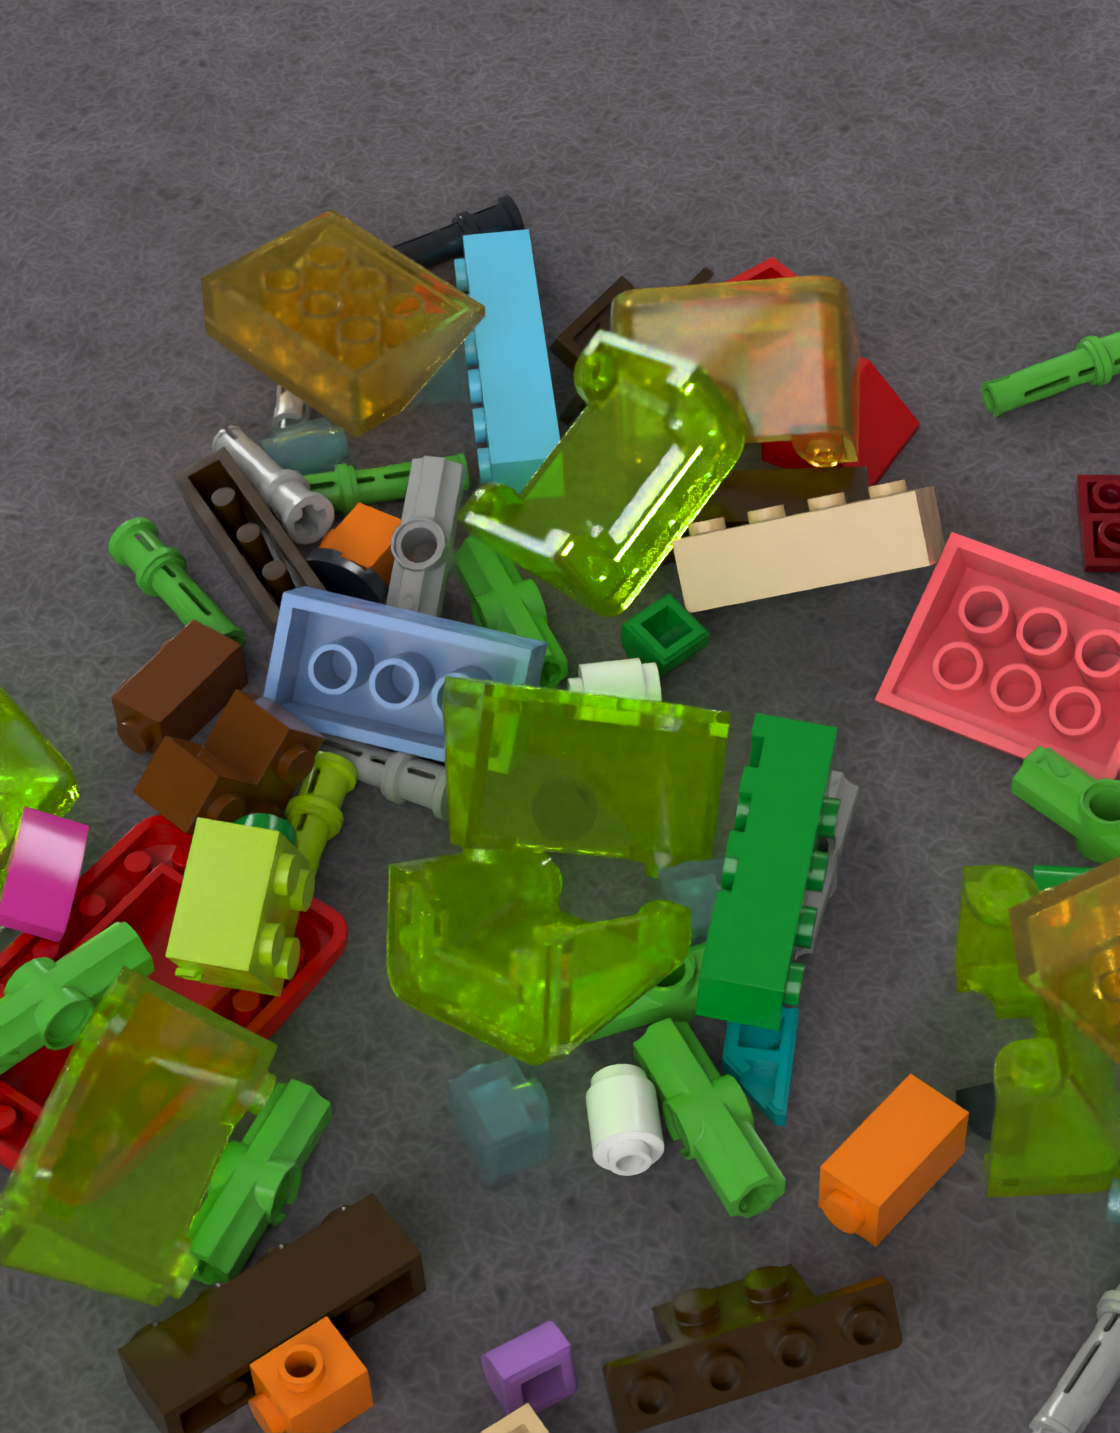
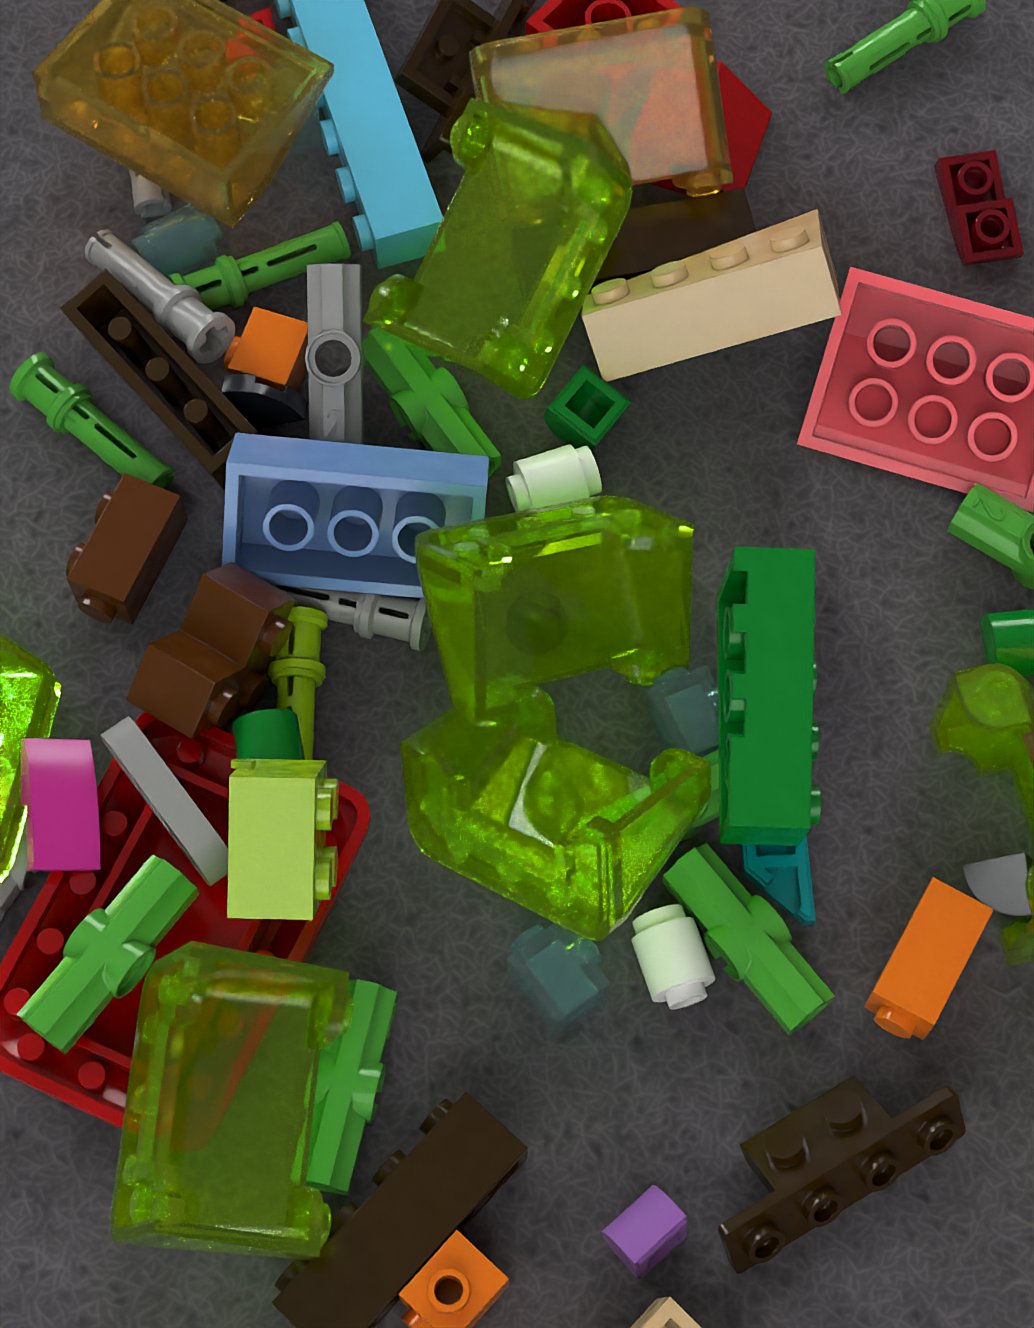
camera: 15 degrees left, 20 degrees up
none -> light grey beam [100,716,228,886]

